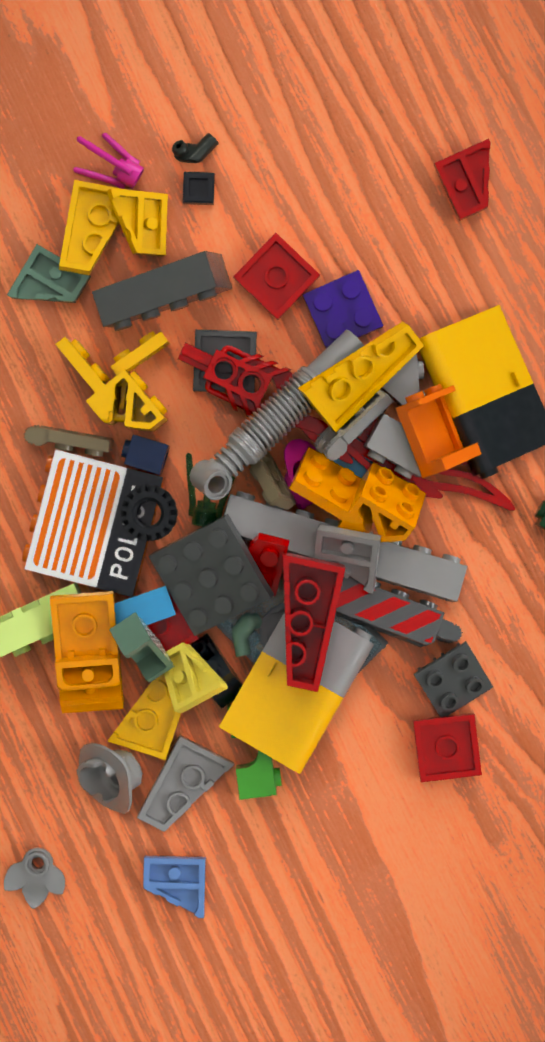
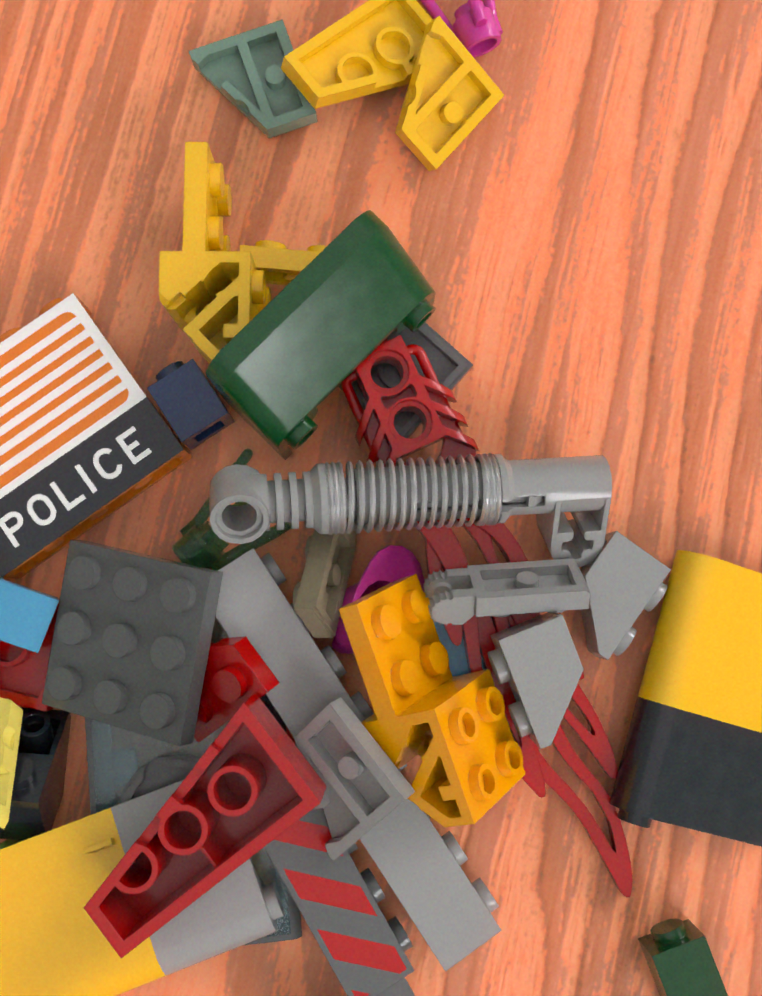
camera: 35 degrees right, 5 degrees down
dark tan hinge [24,425,114,457] -> none
dark grey wedge [92,251,233,331] -> none
black tyre [120,485,178,541] -> none
pearl dark grey arm [172,133,219,163] -> none
black tile [183,172,215,205] -> none
sand green arm [232,613,262,657] -> none
red plate [233,233,320,320] -> none
yellow wing [298,321,424,432] -> none
dark purple plate [303,270,384,348] -> none
orange panel [396,383,482,478] -> none
none -> dark green windscreen [206,210,436,460]

